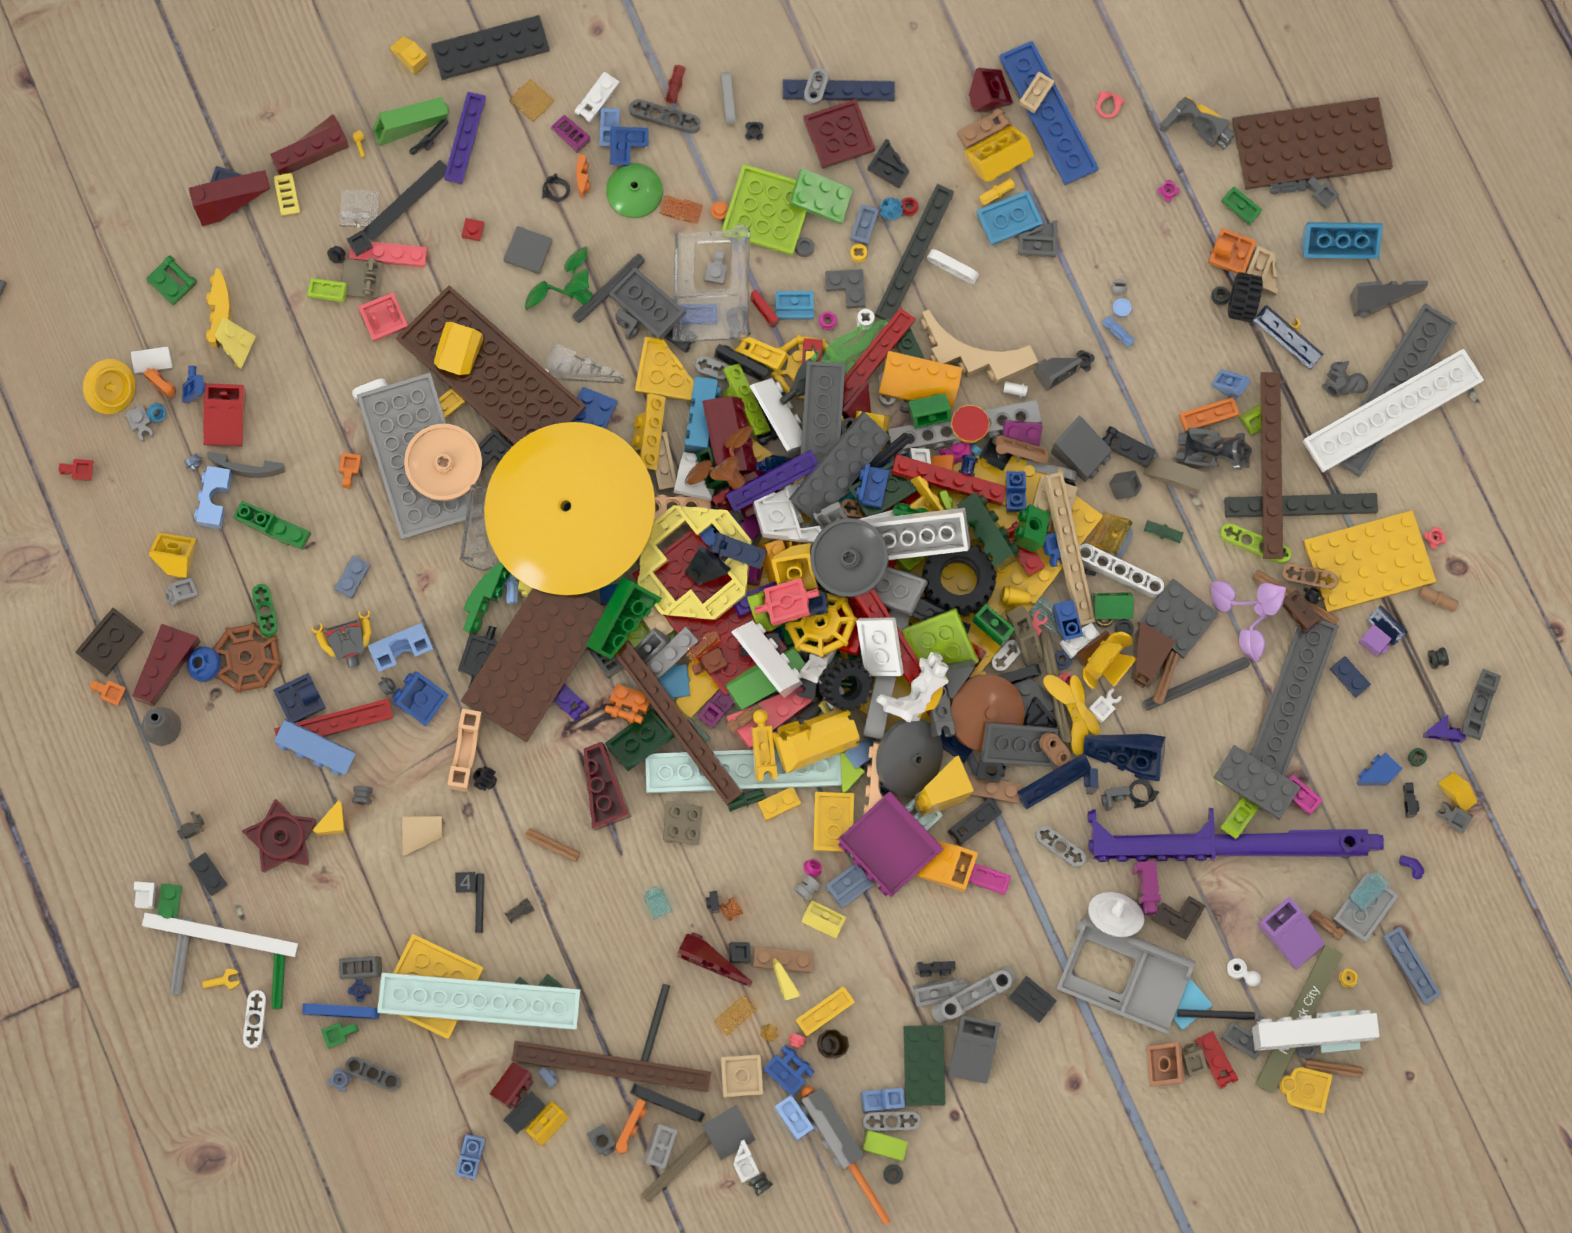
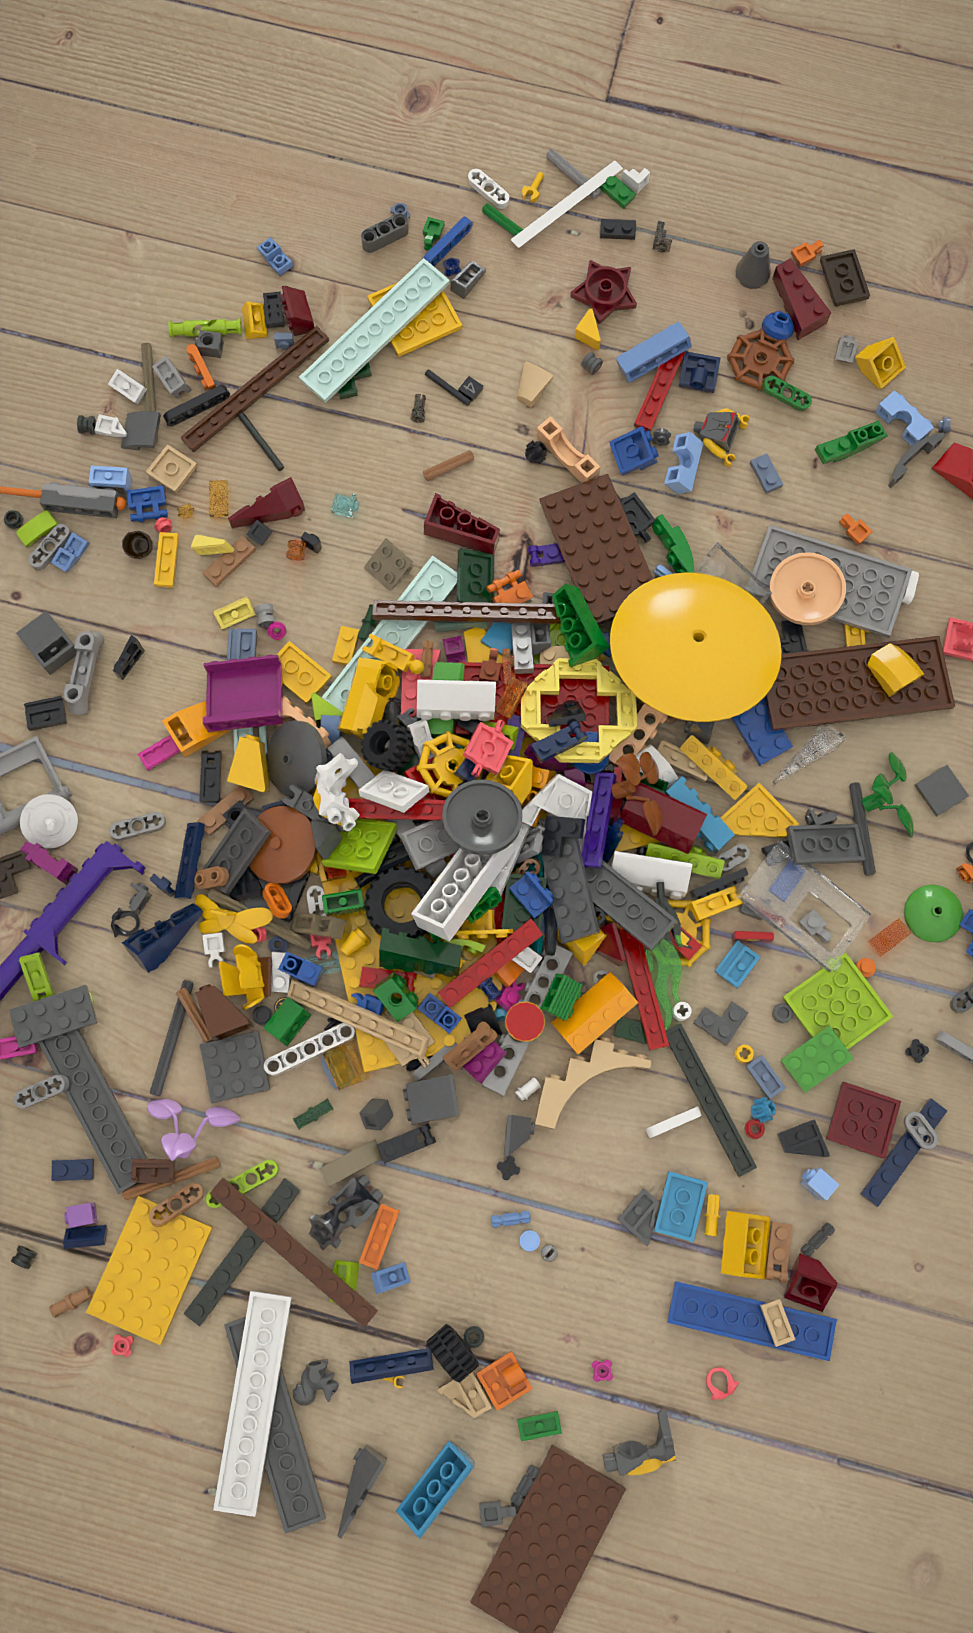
camera: 135 degrees right, 0 degrees up
dark pink plate [818,311,837,330] -> none
dark green plate [903,1025,946,1106] -> none
light grey hinge [913,978,968,1007] -> none
black plate [1303,587,1324,604] -> none
none -> light grey beam [14,1074,69,1108]
none -> white plate [108,369,147,404]
none -> lime piece [168,318,242,338]
none -> orange plate [262,883,292,918]
none -> clear orange plate [495,677,529,719]
none -> black plate [541,816,585,857]
none -> light blue brick [800,1168,839,1201]
none -> dark grey axle [801,1223,835,1257]

